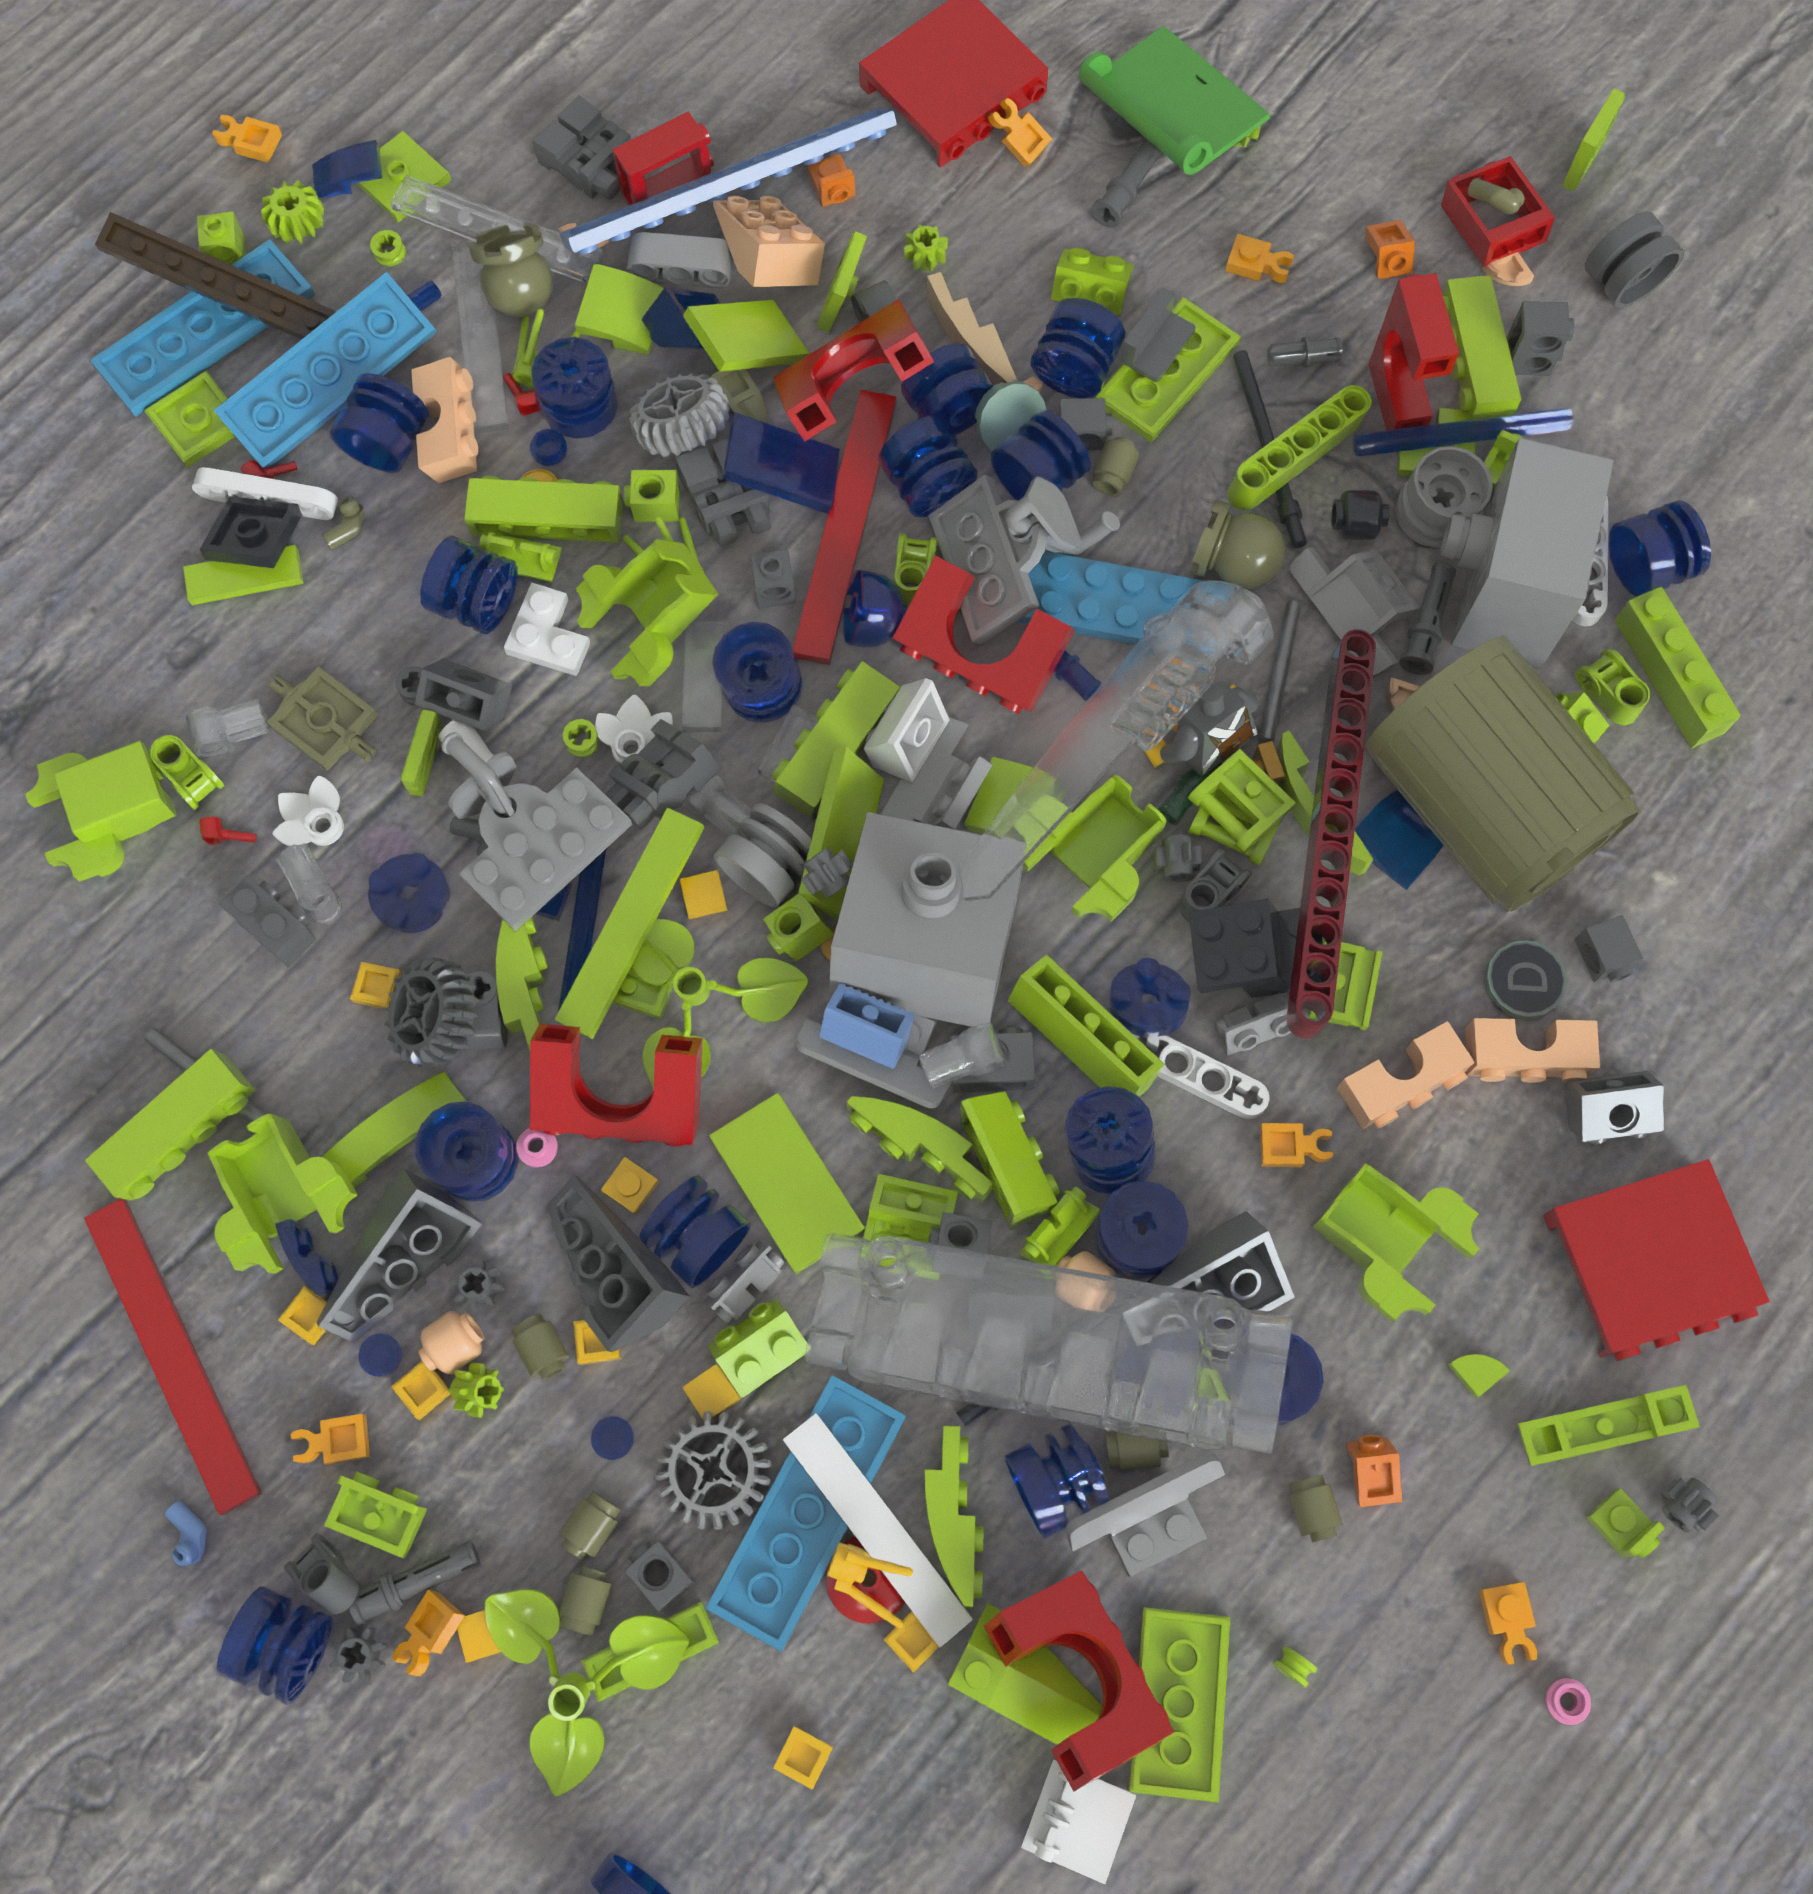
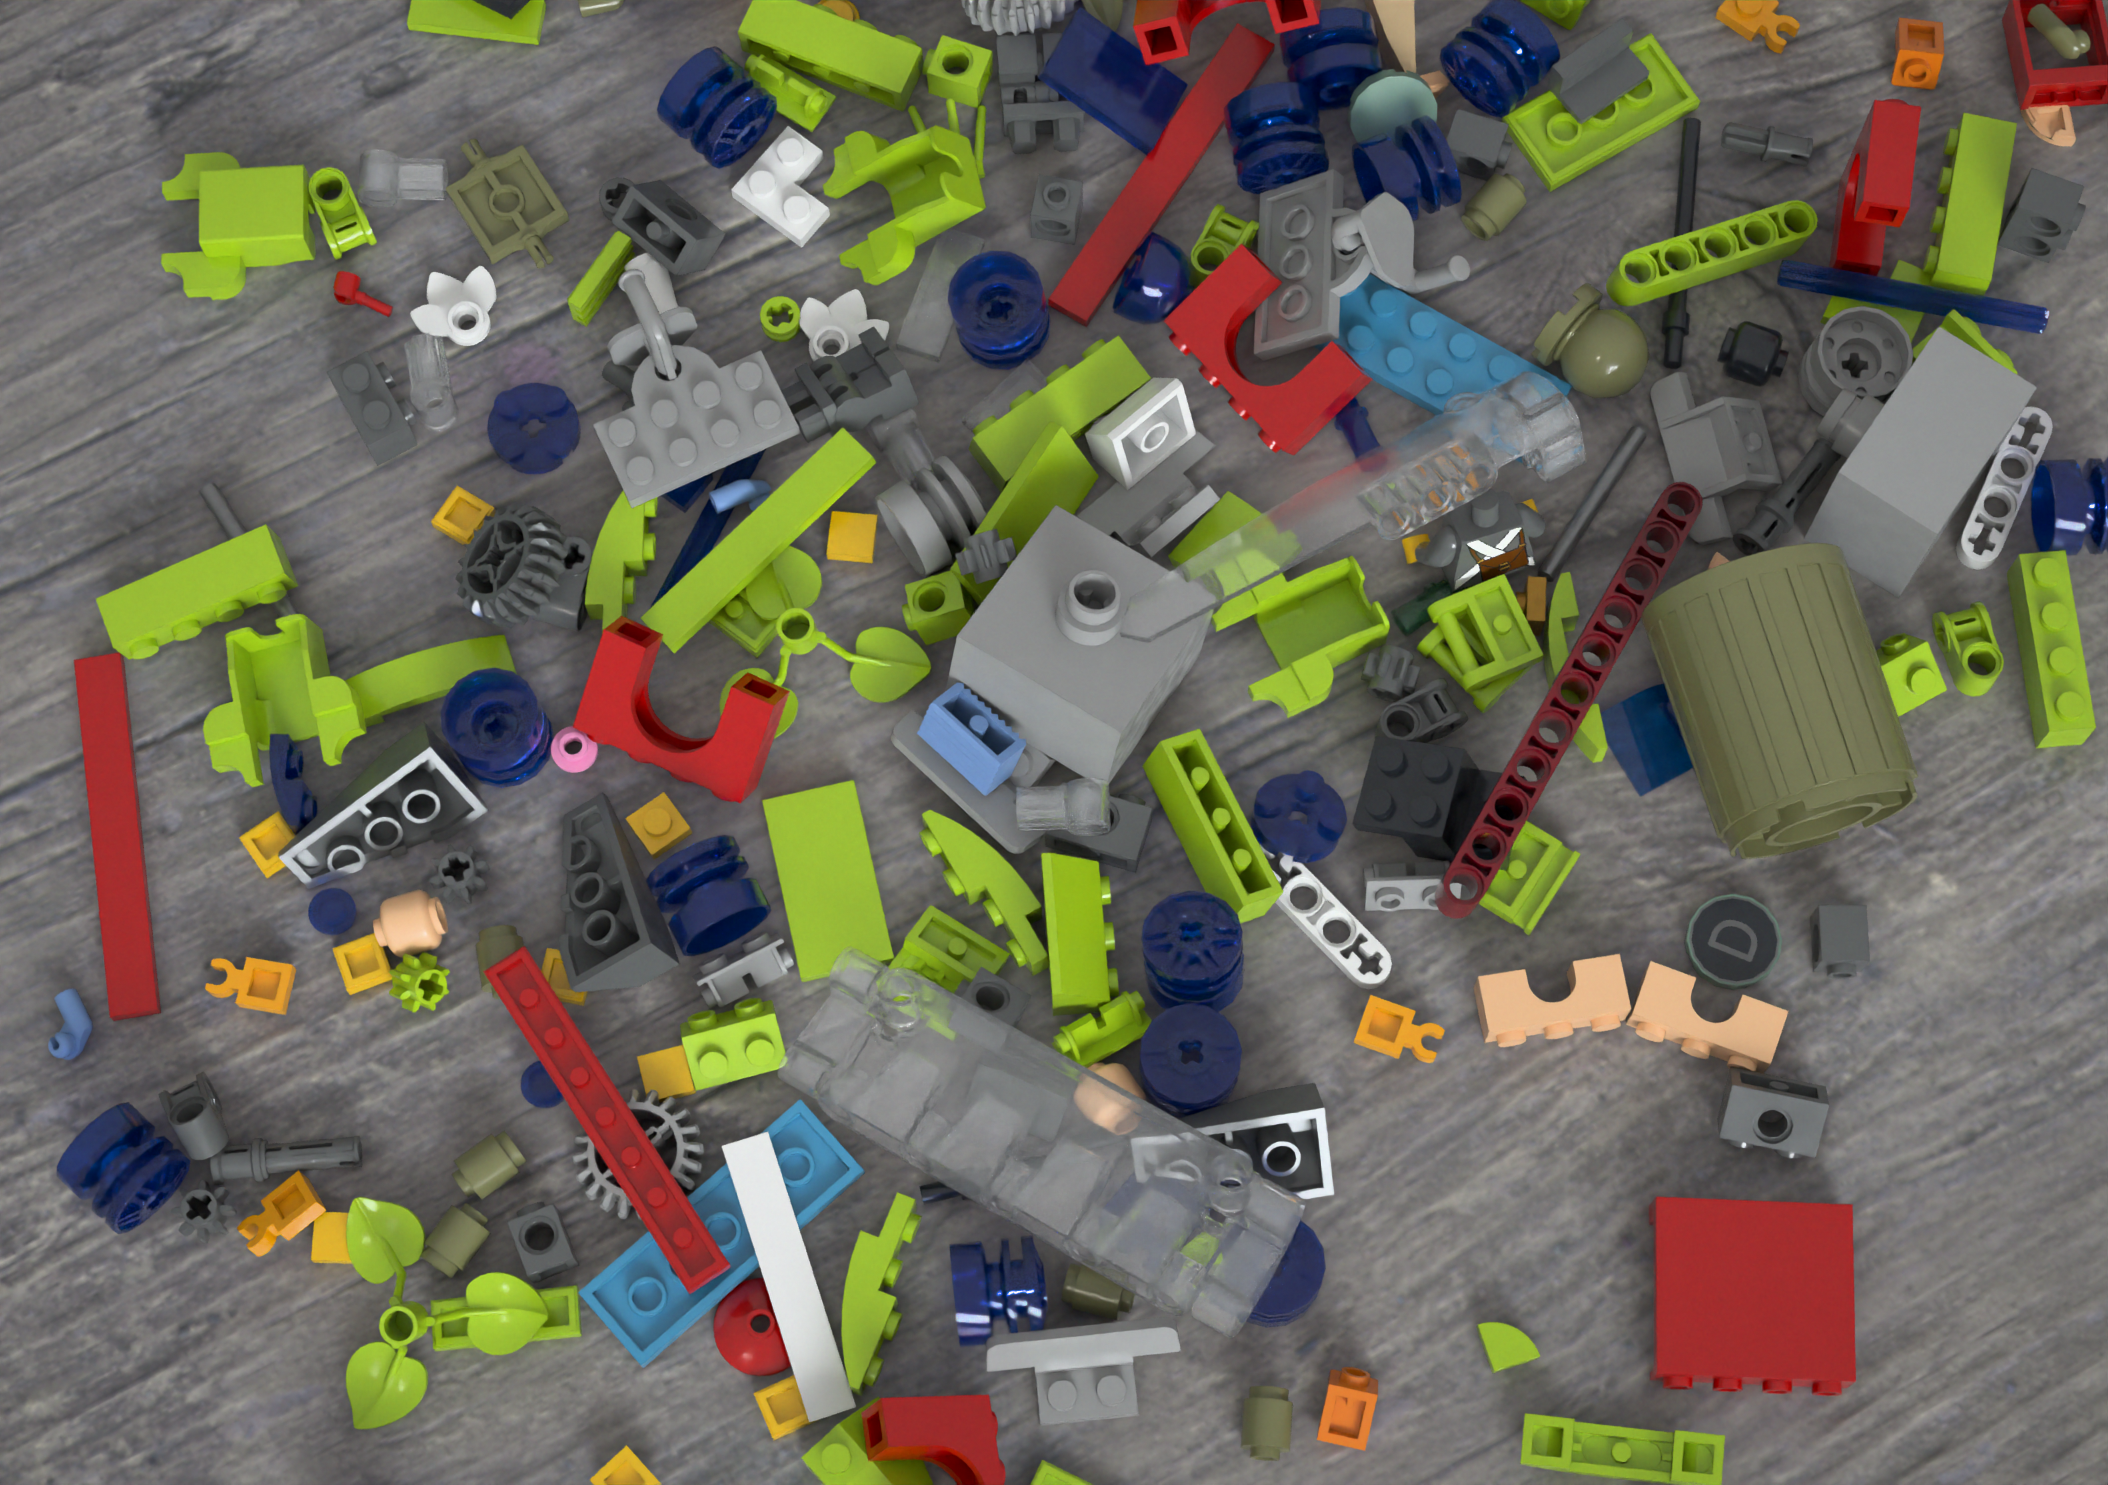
camera: 20 degrees right, 0 degrees up
lime bracket [324,1471,427,1558] -> none
yellow plant [827,1542,932,1628] -> none
lime piece [1313,1163,1480,1322] -> none
none -> red tile [483,946,731,1294]
none -> medium blue arm [709,479,771,514]

